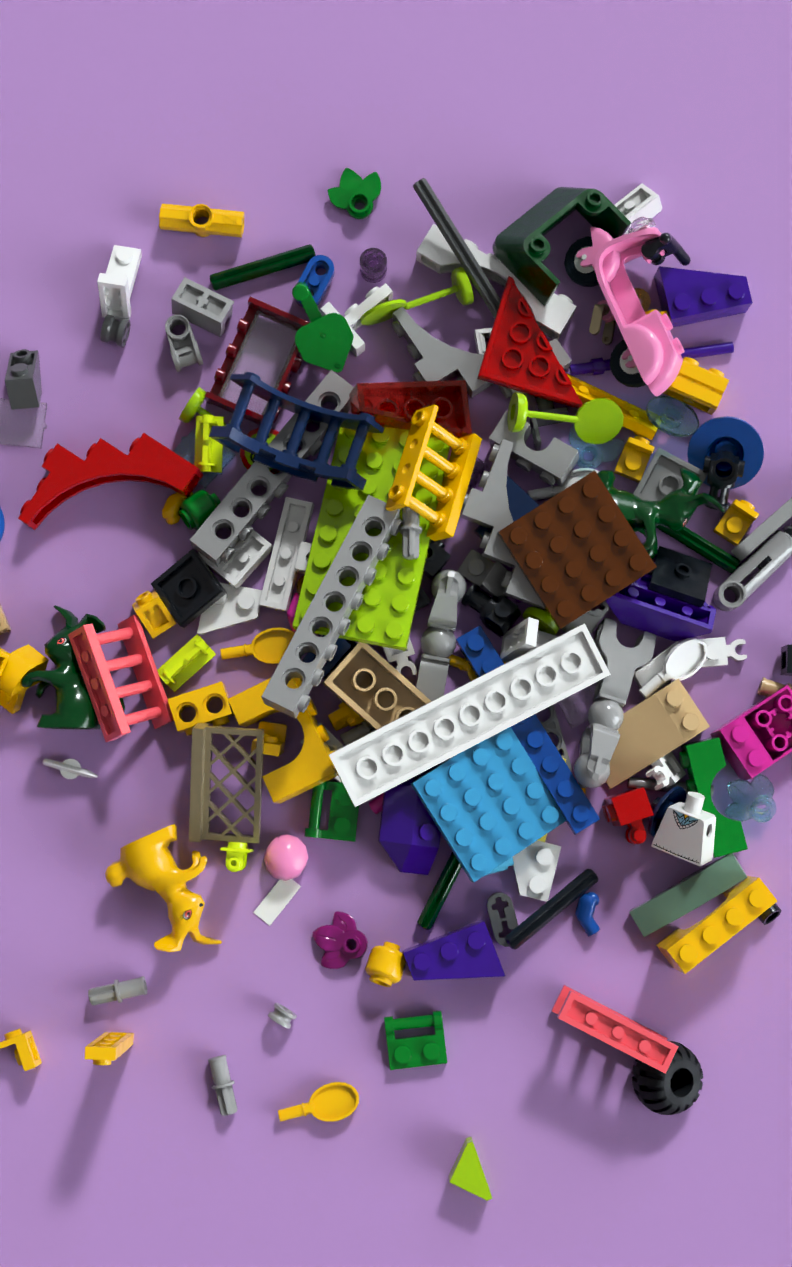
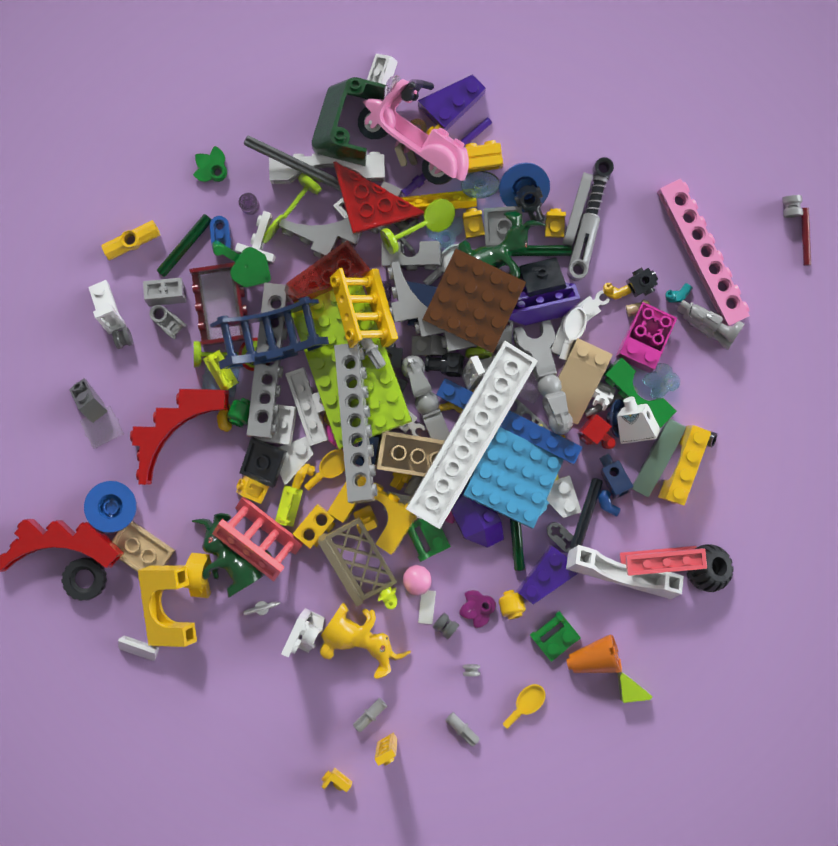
camera: 25 degrees left, 5 degrees up
none -> white plate [281,608,325,657]
none -> yellow arm [292,464,316,489]
none -> dark grey wheel [433,612,459,639]
none -> white arch [566,545,684,599]
none -> orange cone [566,634,622,673]
none -> dark blue torso [599,453,634,500]
none -> yellow arm [603,283,632,300]

